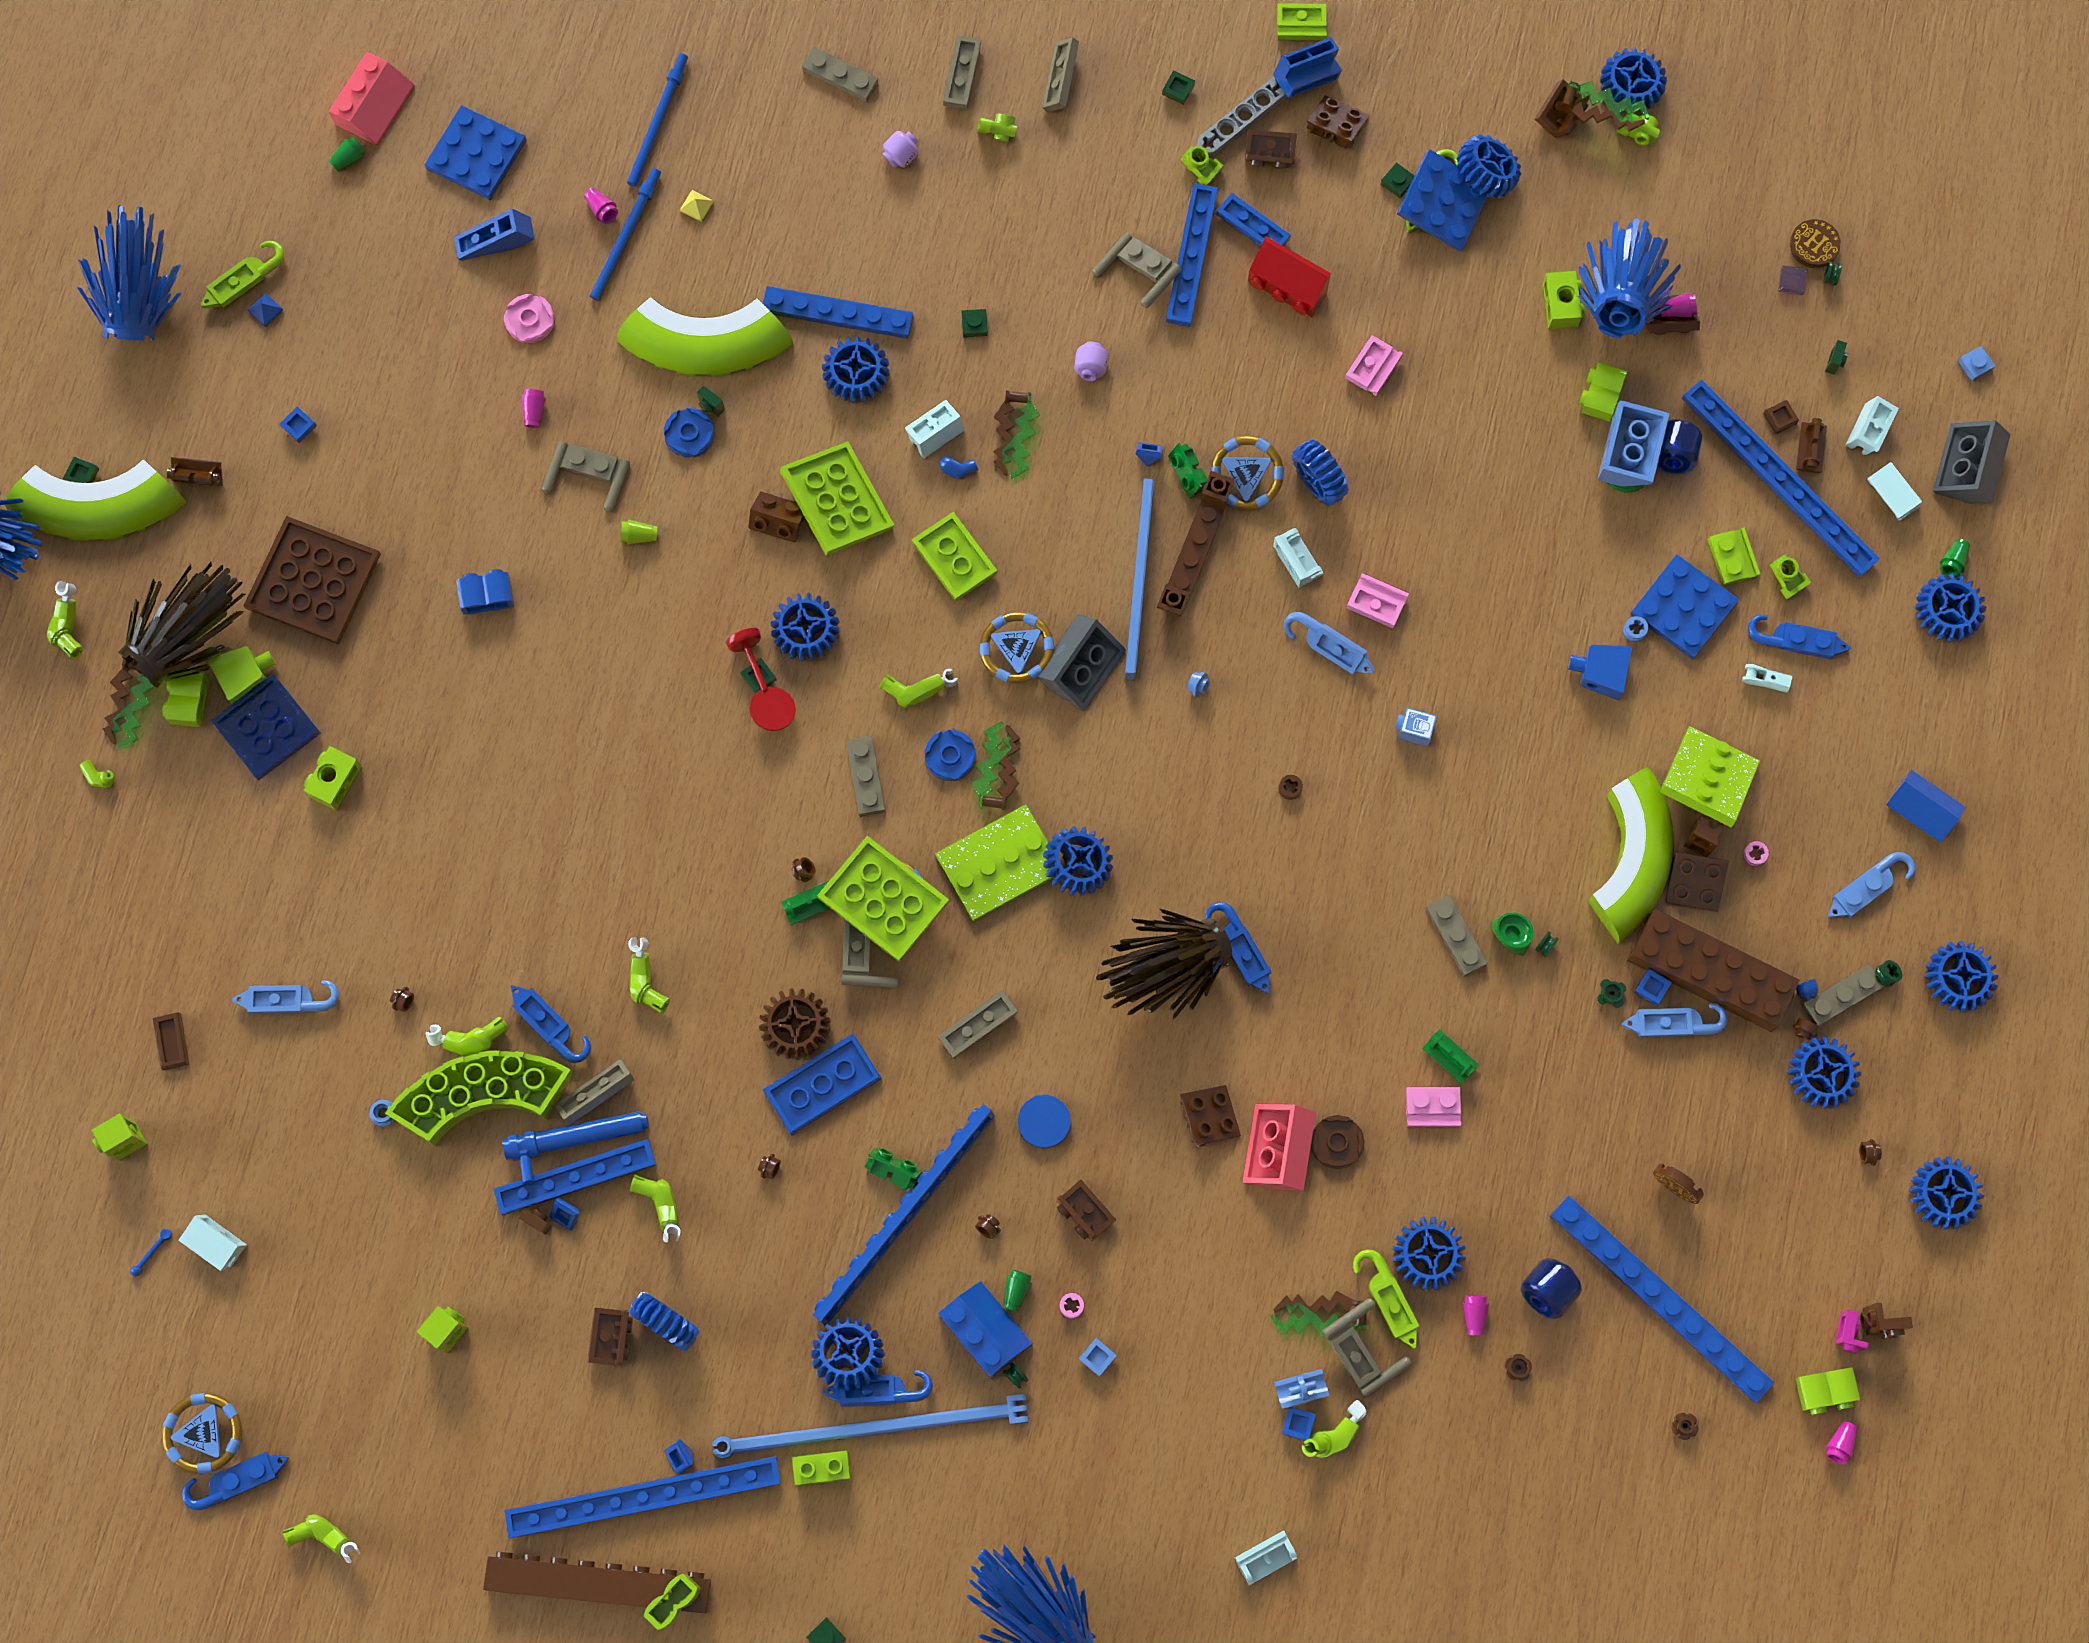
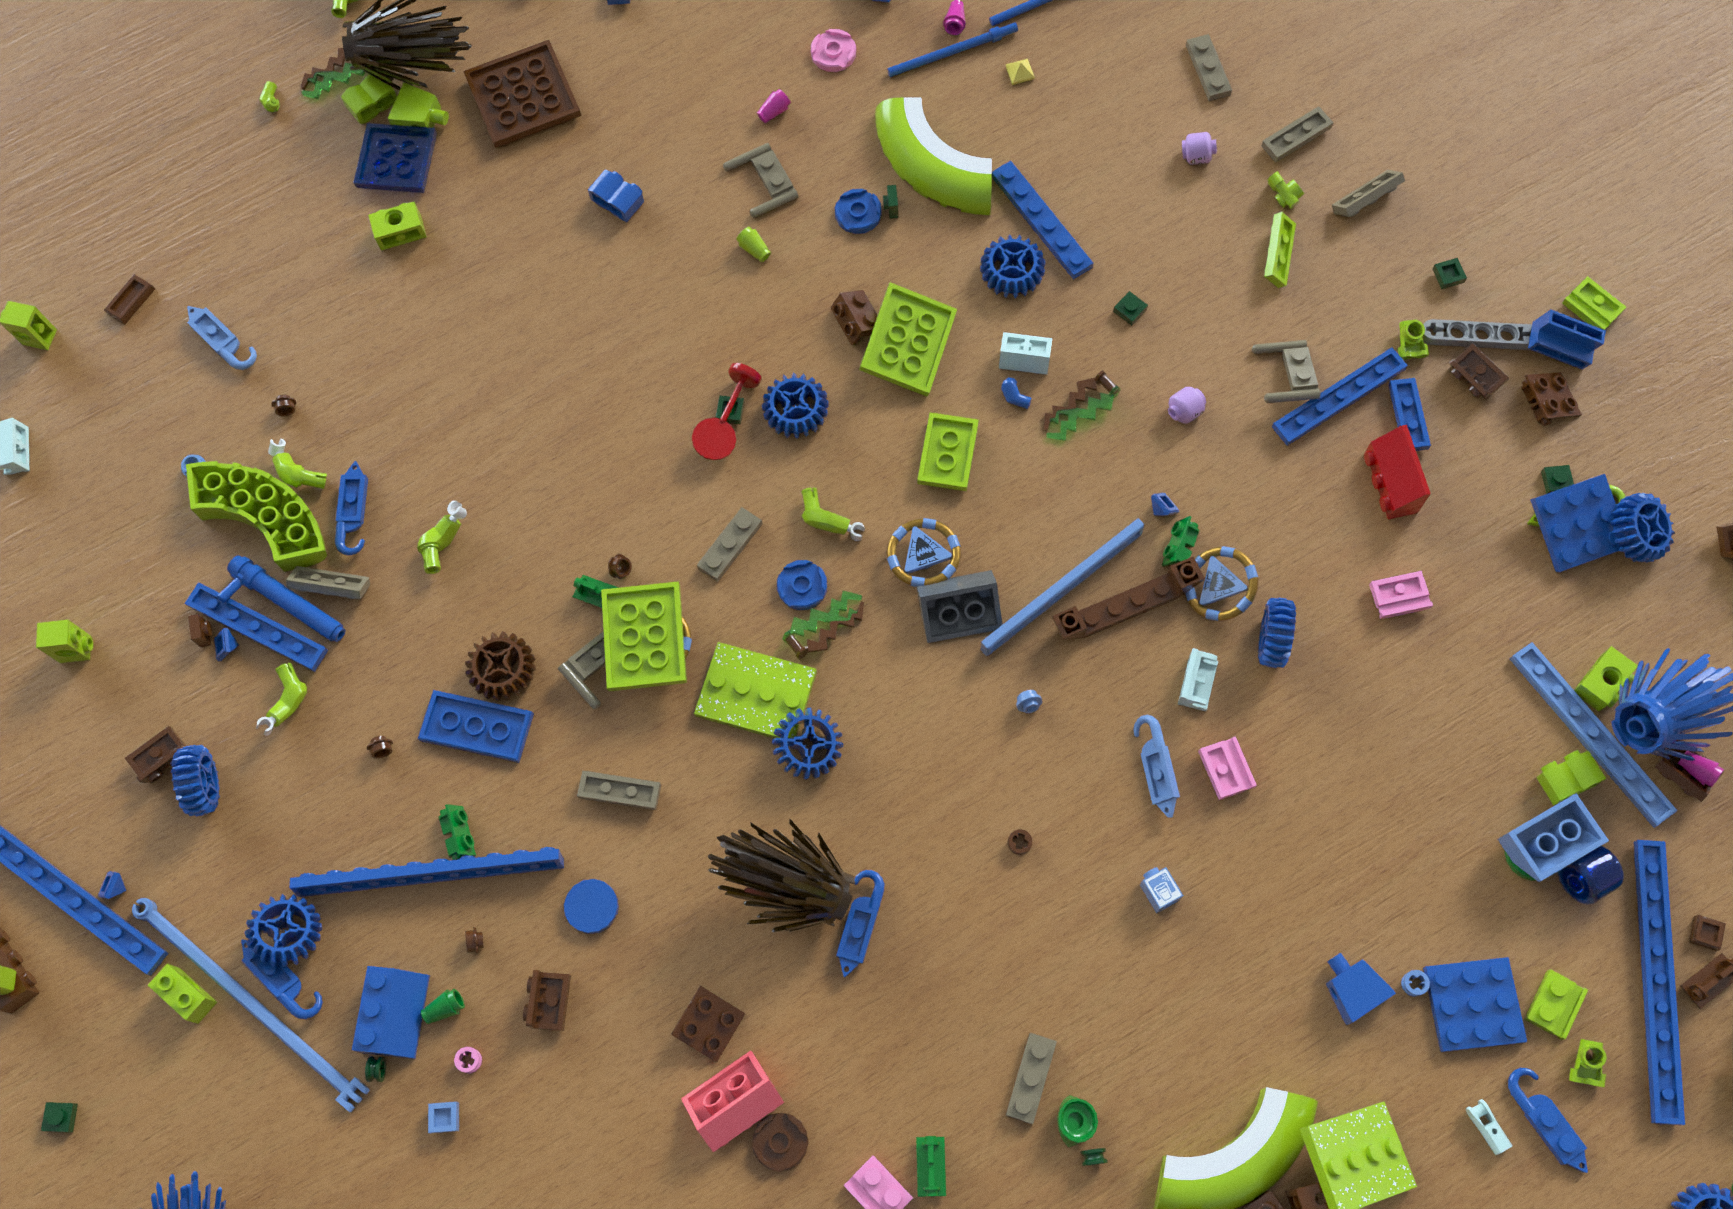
camera: 50 degrees right, 5 degrees down
none -> lime plate [1264,212,1296,288]
none -> medium blue tile [1510,642,1678,828]

